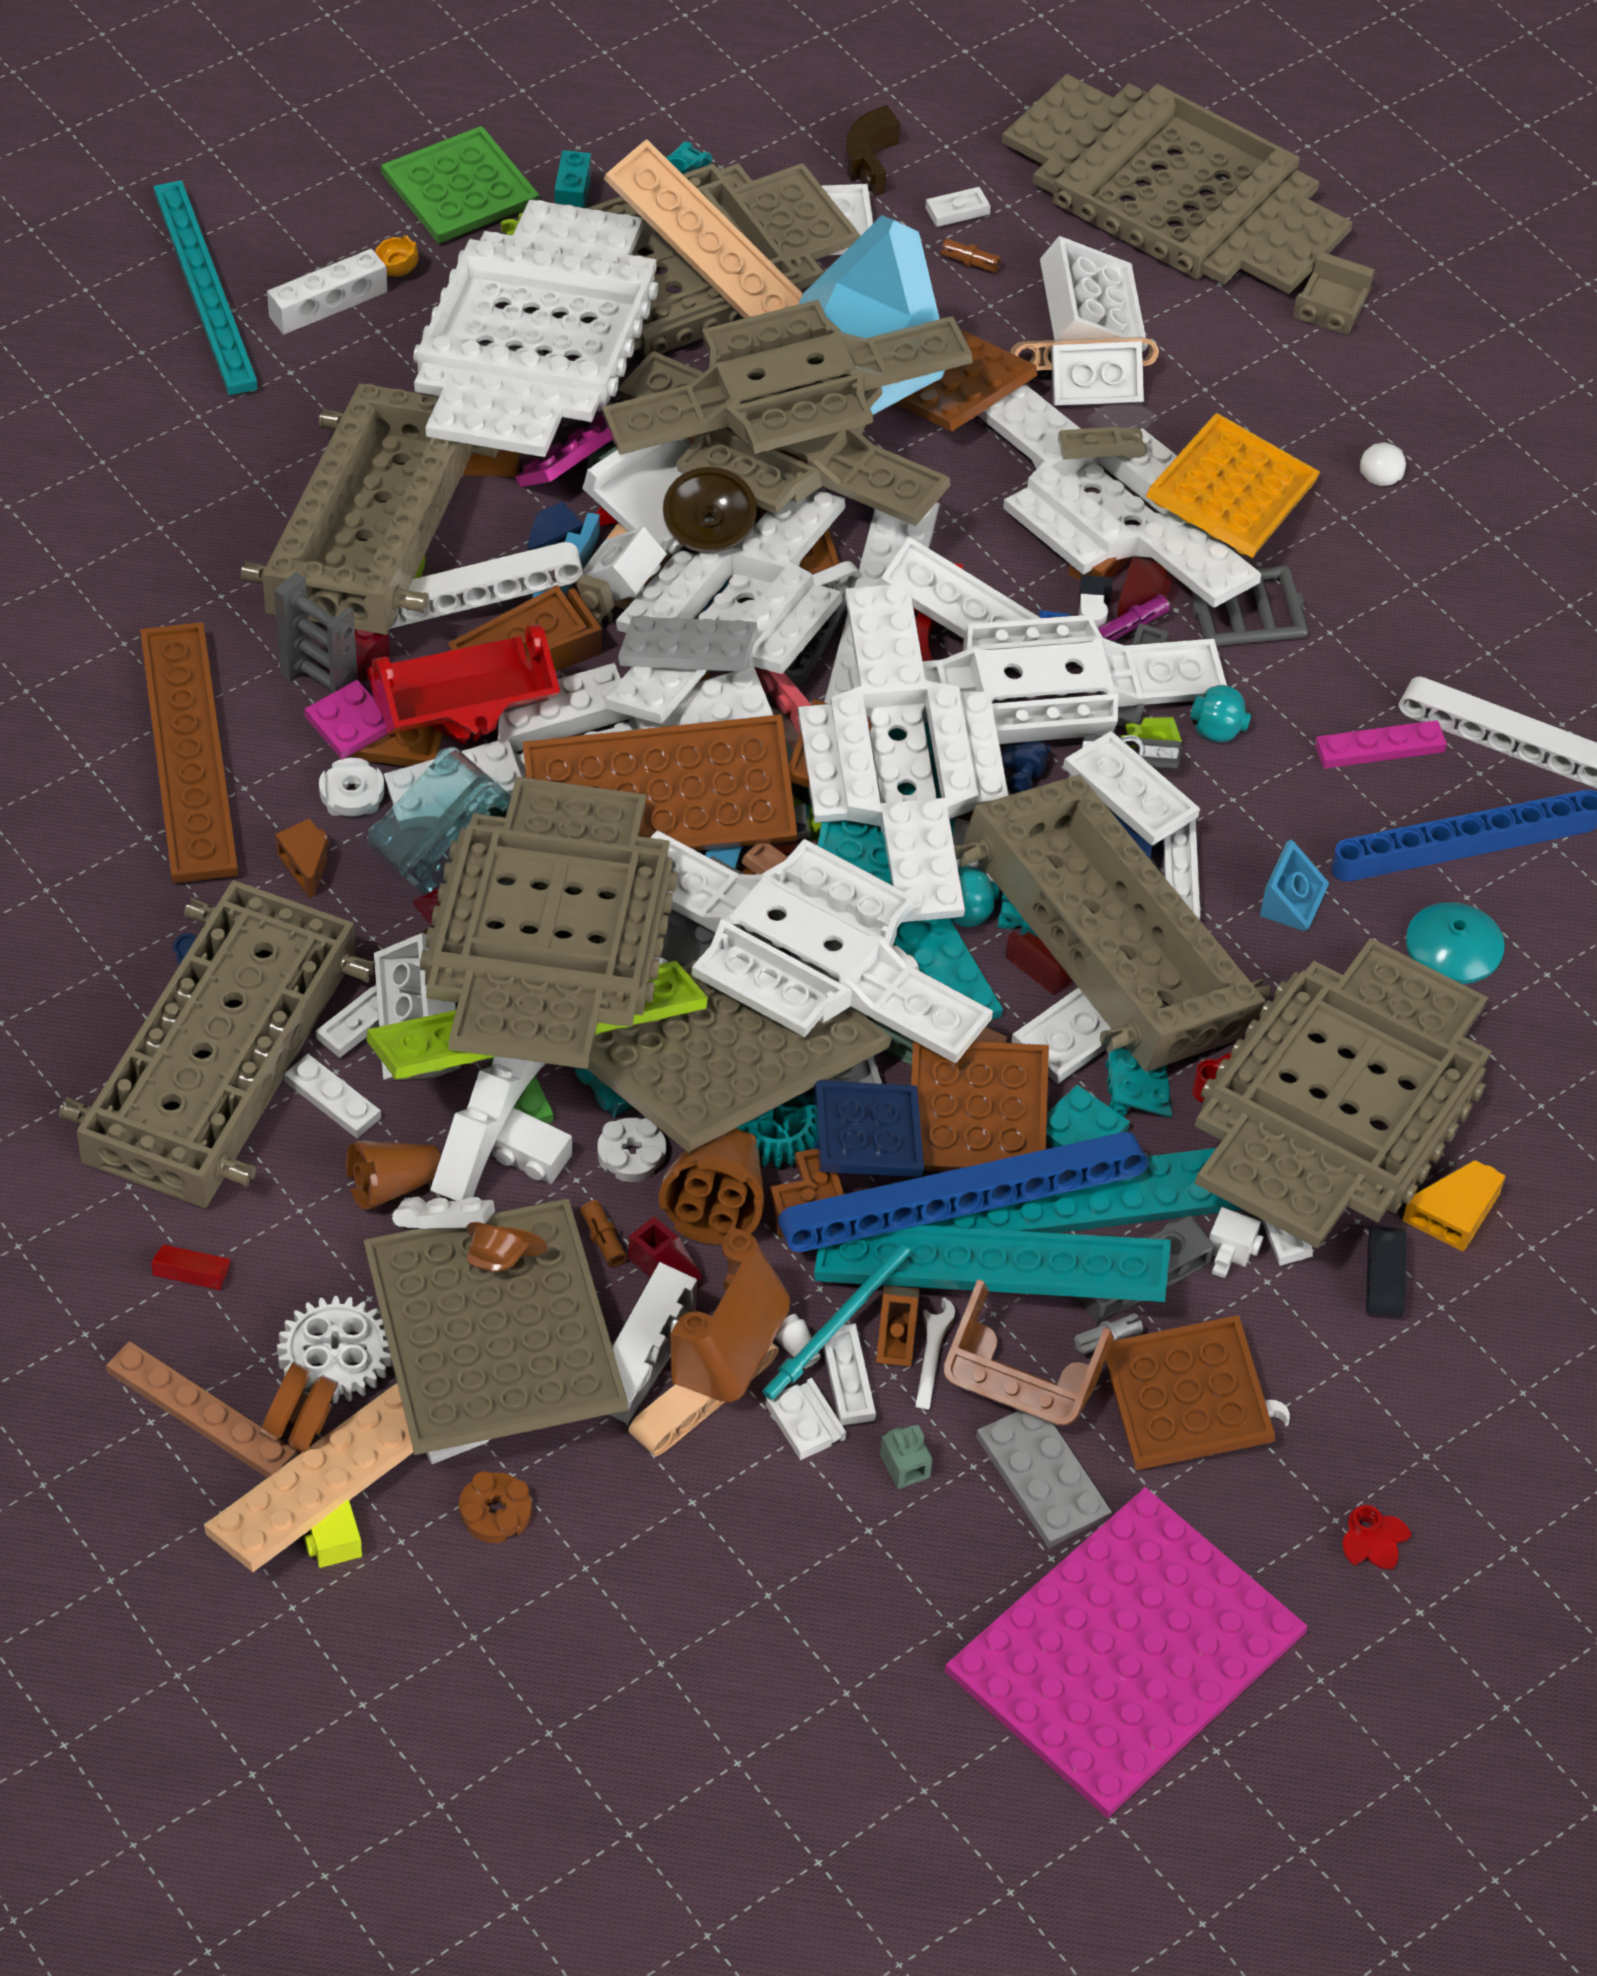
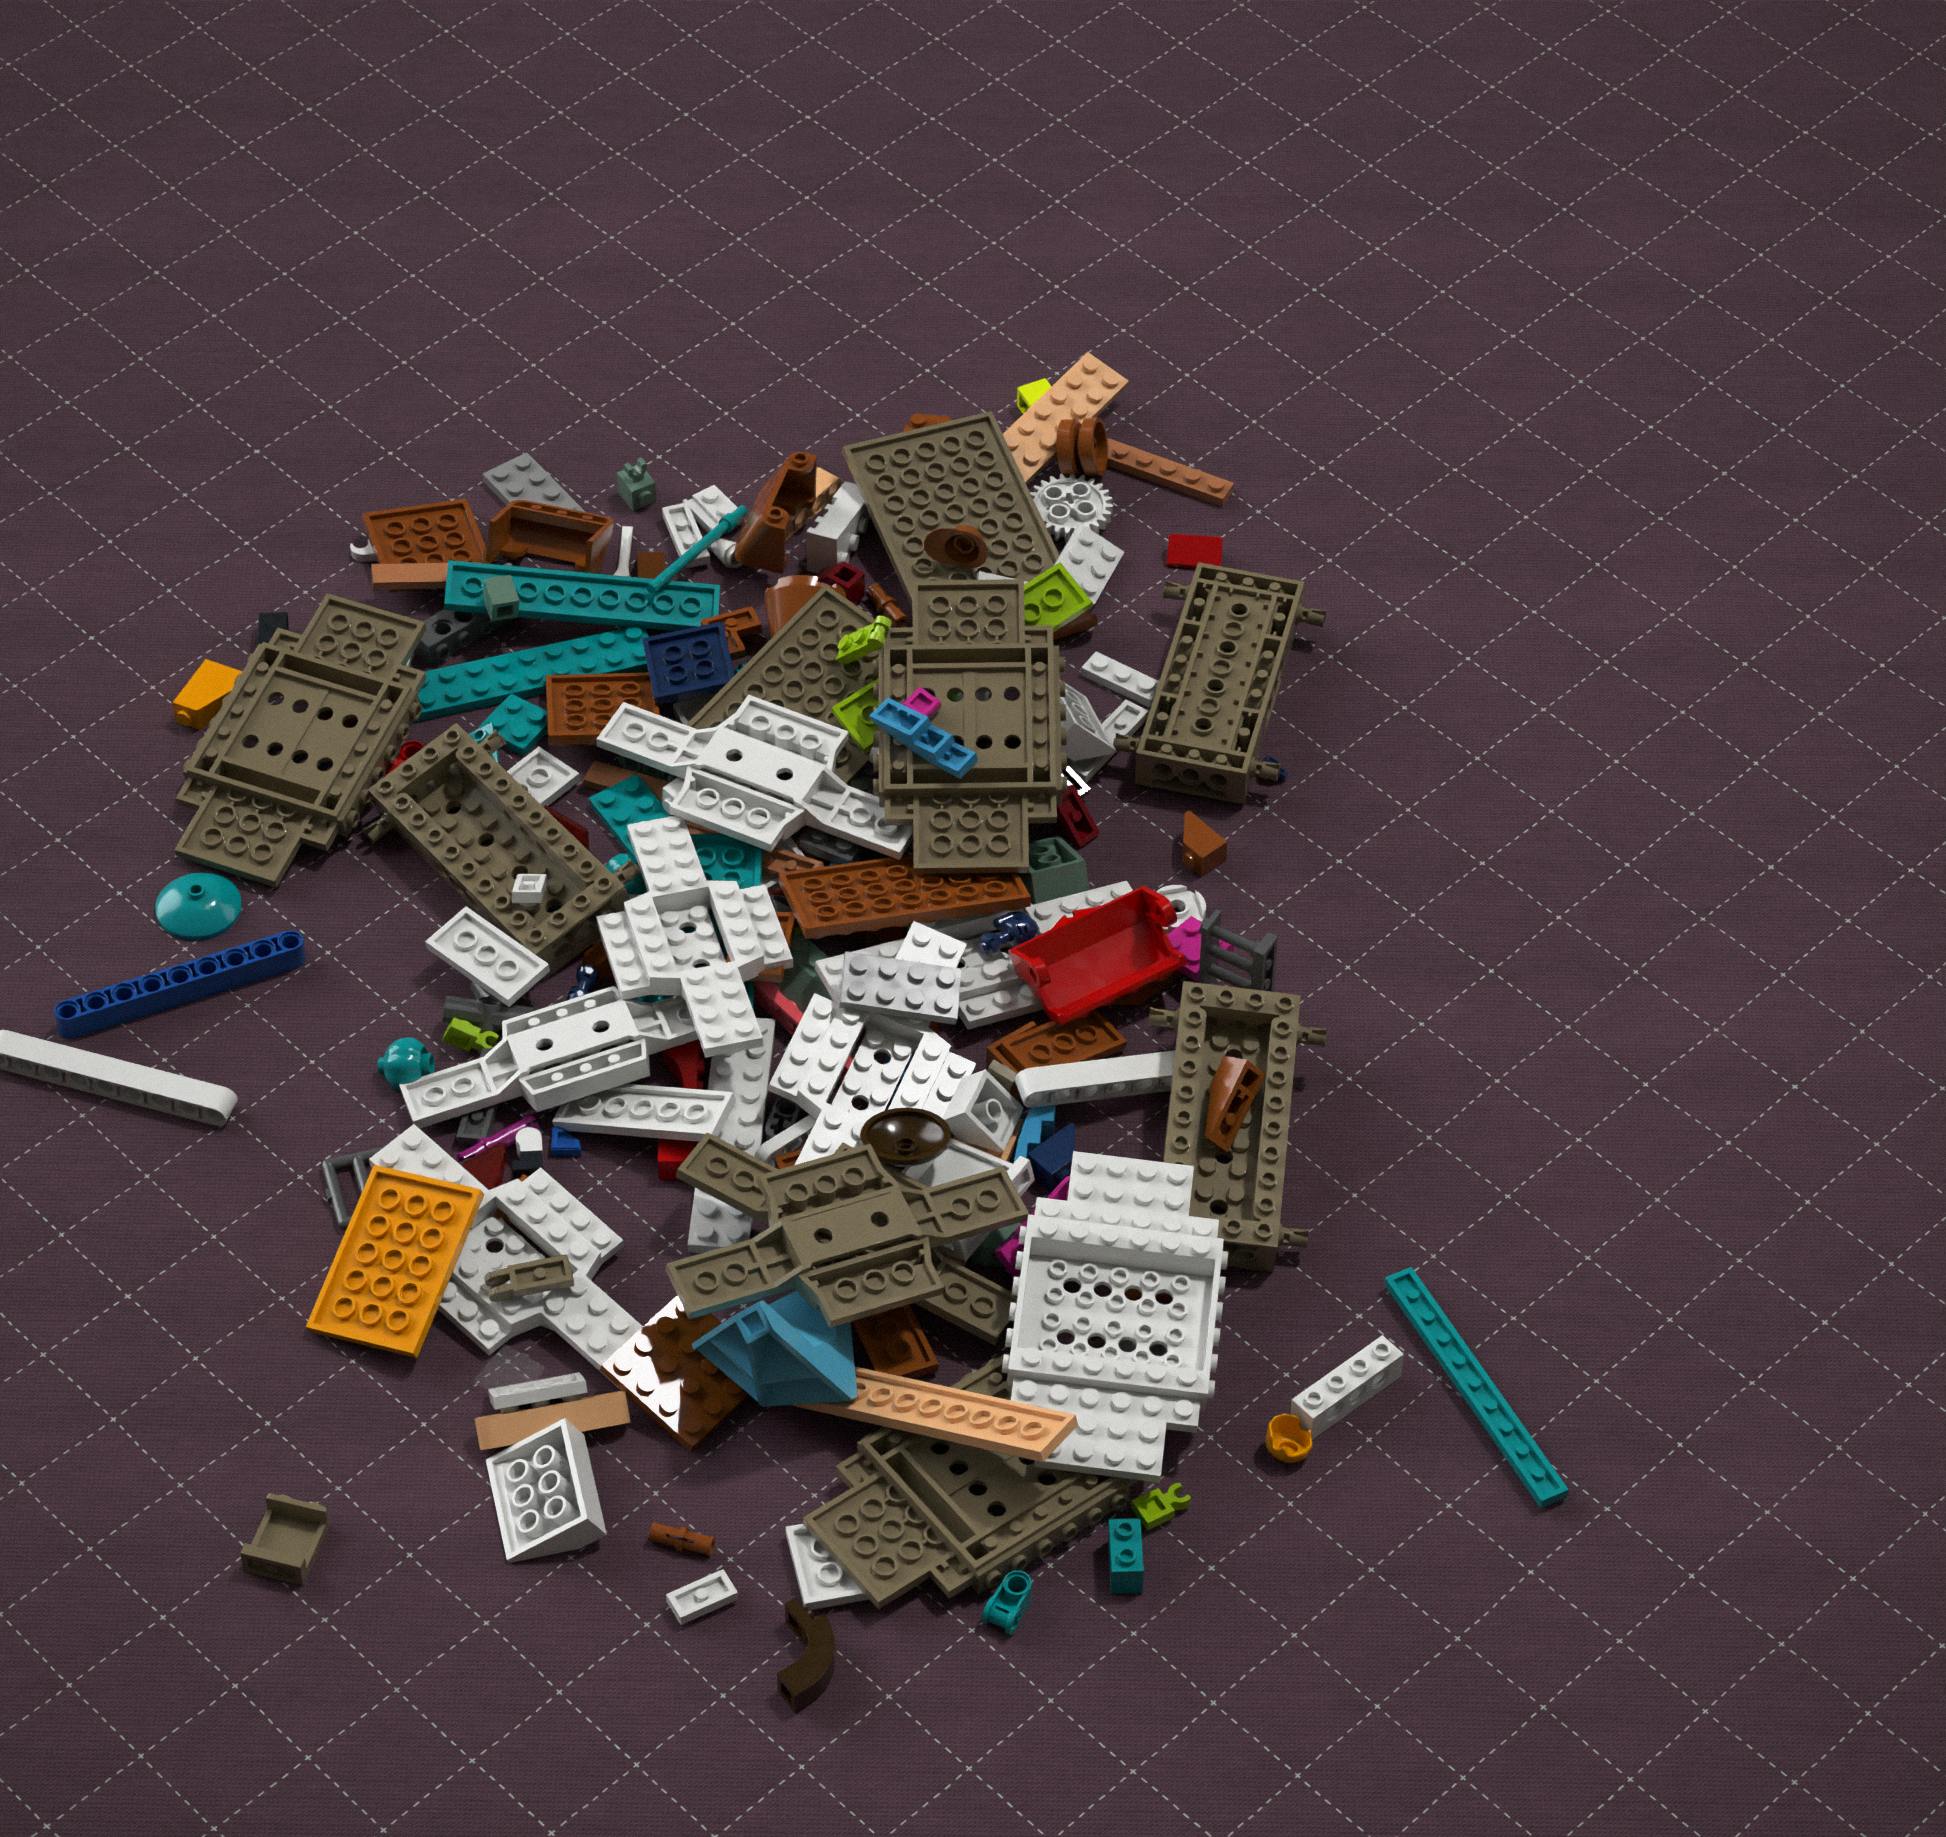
camera: 175 degrees right, 5 degrees down
dark orange plate [140,622,238,883] -> none
clear light blue windscreen [367,747,511,895] -> none
bright green plate [381,126,540,244] -> none
blue beam [778,1132,1148,1252] -> none
dark pink plate [944,1487,1308,1818] -> none
dark tan piece [1002,74,1353,294] -> none
white plate [1162,819,1200,920] -> none
dark azure slope [1260,840,1329,931] -> none
dark pink plate [1315,720,1447,769] -> none
red plate [1342,1505,1412,1569] -> none
white hair [1360,442,1406,487] -> none
none -> nougat tile [371,562,480,590]
none -> sand green brick [483,575,519,622]
none -> white plate [512,874,547,907]
none -> lime plate [835,616,892,665]
none -> dark azure slope [869,697,979,779]
none -> dark pink tile [902,687,942,719]
none -> dark blue piece [977,911,1040,956]
none -> white plate [1054,523,1124,610]
none -> dark orange slope [1205,1056,1266,1152]

